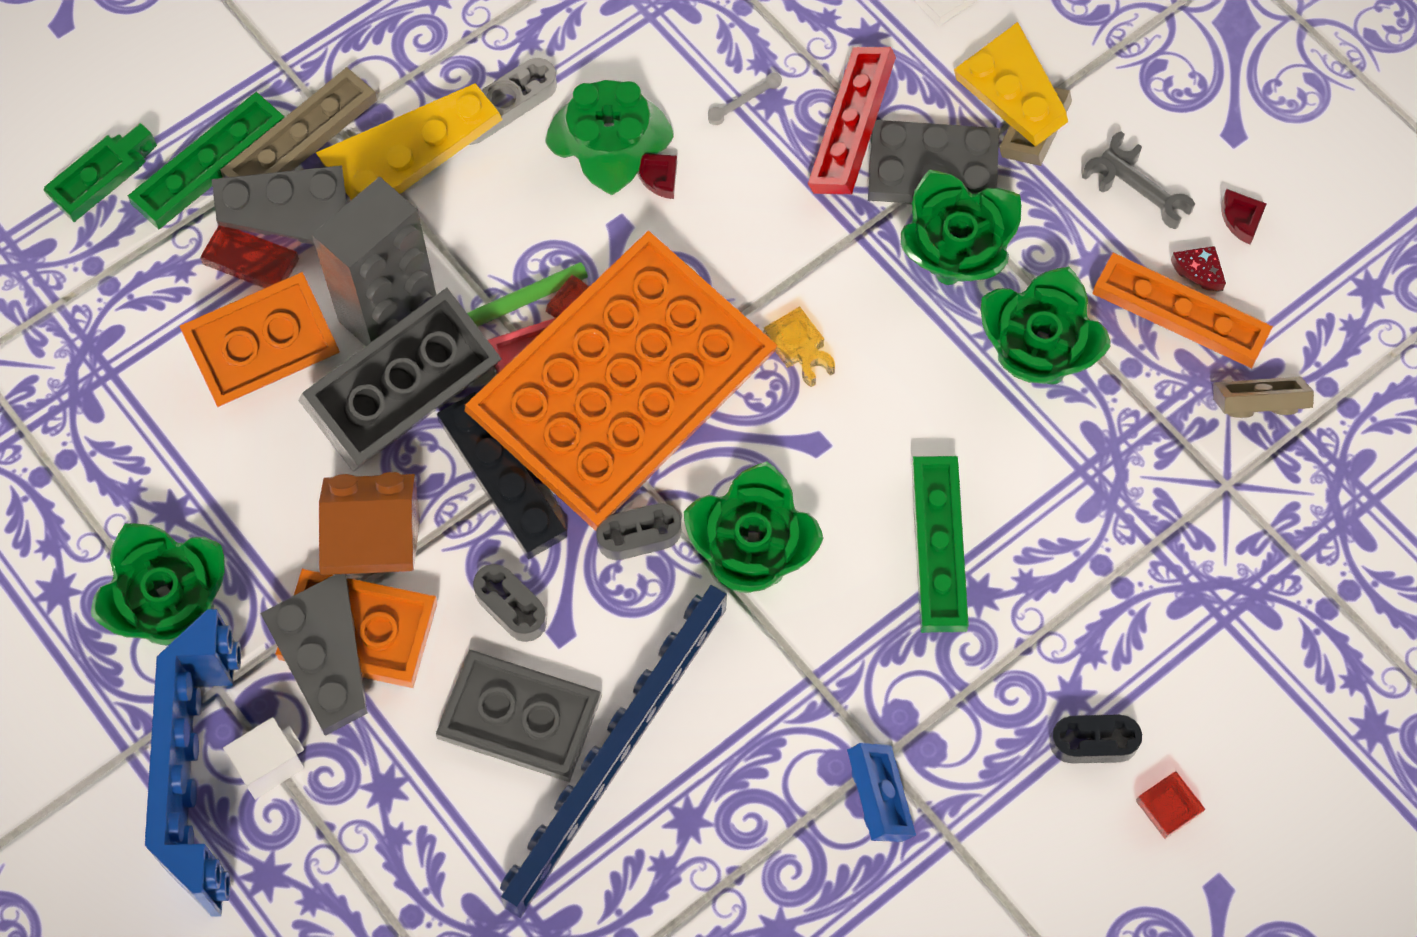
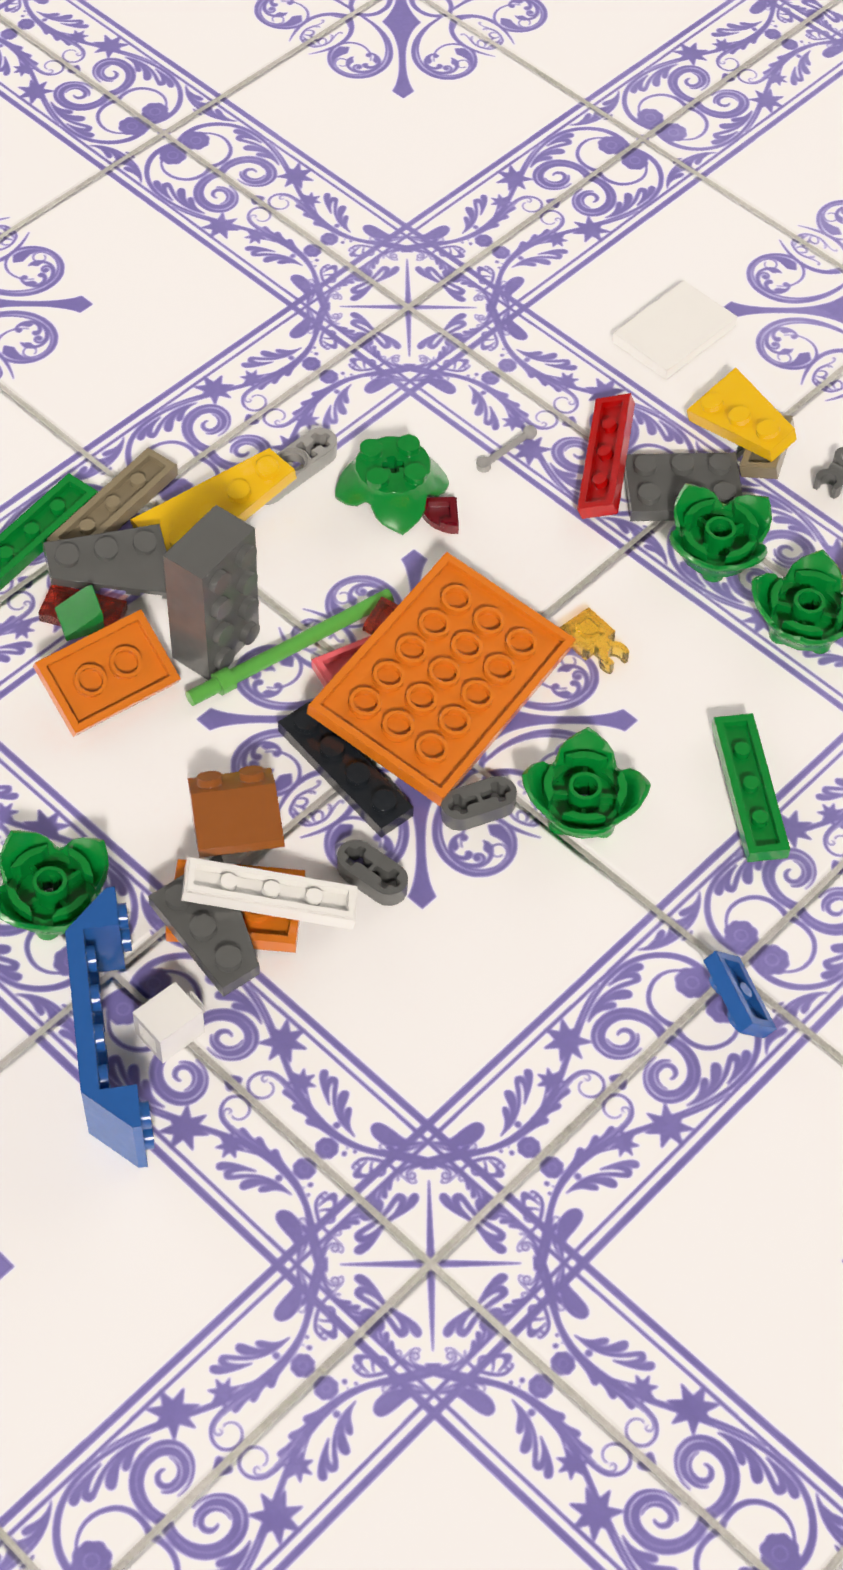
camera: 10 degrees left, 10 degrees down
dark grey brick [298,287,502,472] -> none
dark grey tile [436,649,602,783] -> none
dark blue plate [500,585,727,918] -> none
none -> green slope [55,585,104,641]
none -> white tile [181,857,358,929]

